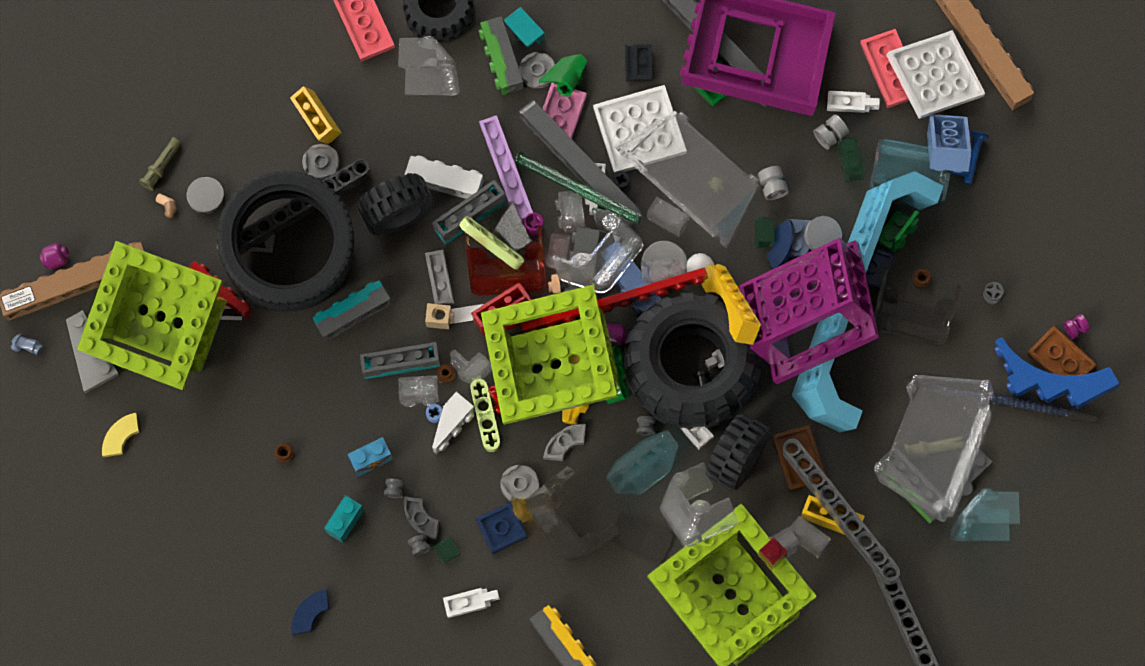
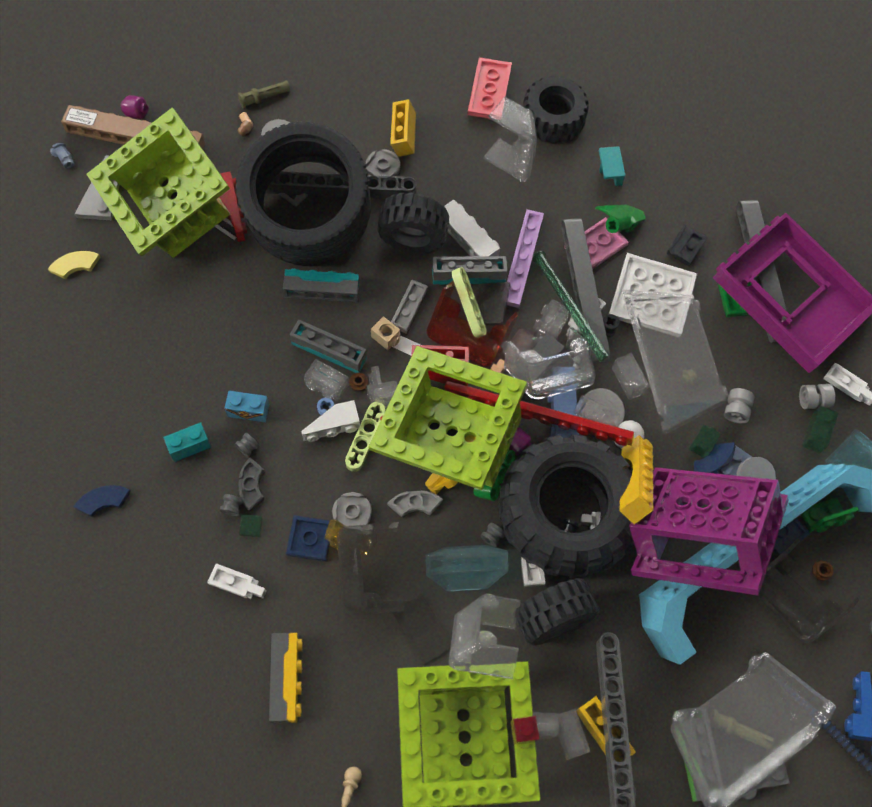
camera: 25 degrees right, 5 degrees down
reddish brown plate [274,443,294,463] -> none
piece [478,16,524,95] -> none
light grey tile [519,52,555,88] -> none
magenta wheel [524,213,544,237] -> none
reddish brown plate [772,425,826,492] -> none

